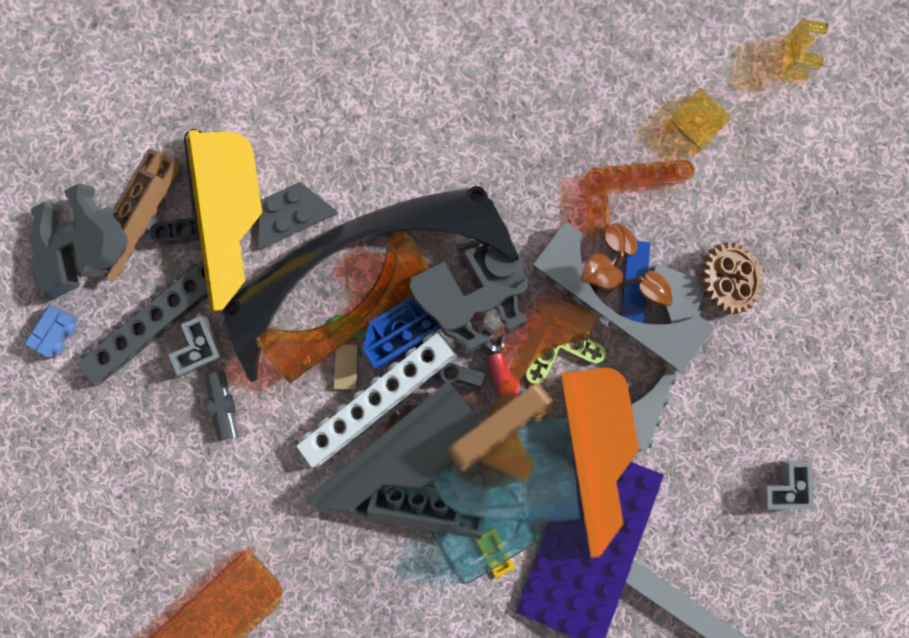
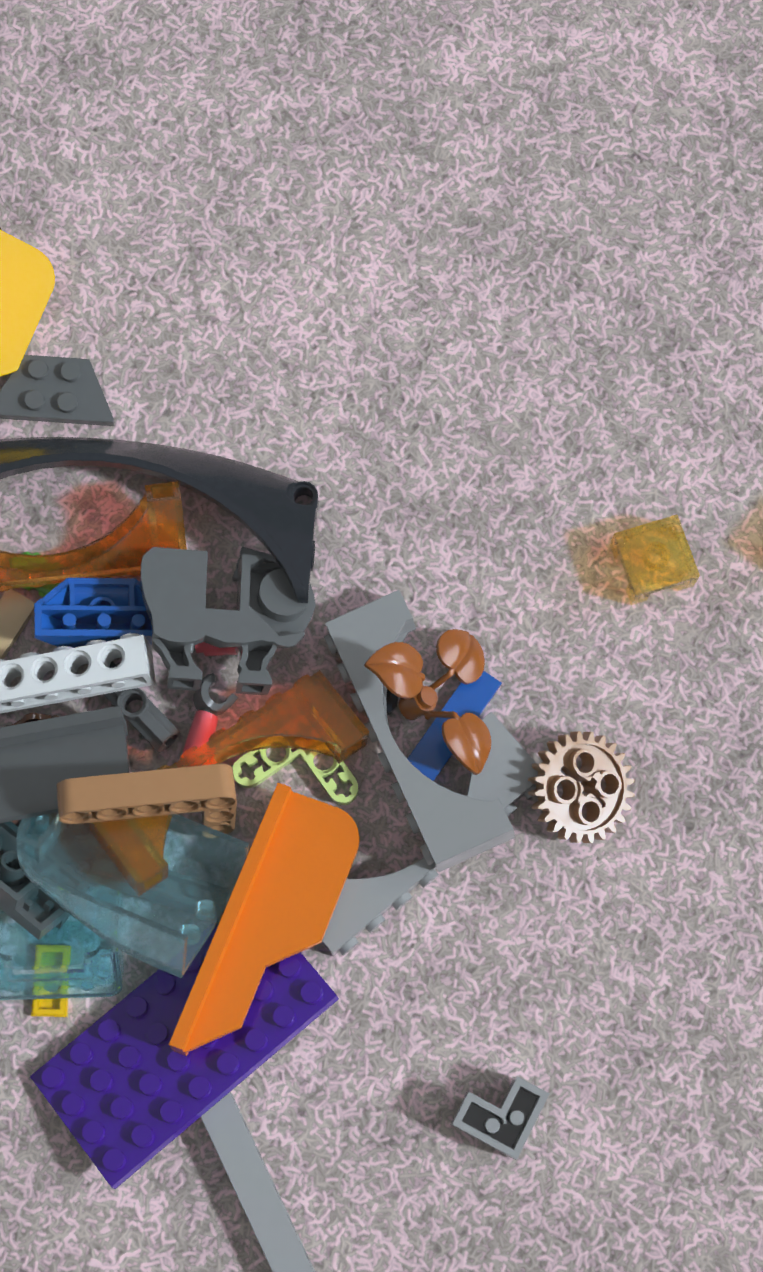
camera: 30 degrees right, 10 degrees down
clear orange beam [583,160,695,234] -> none

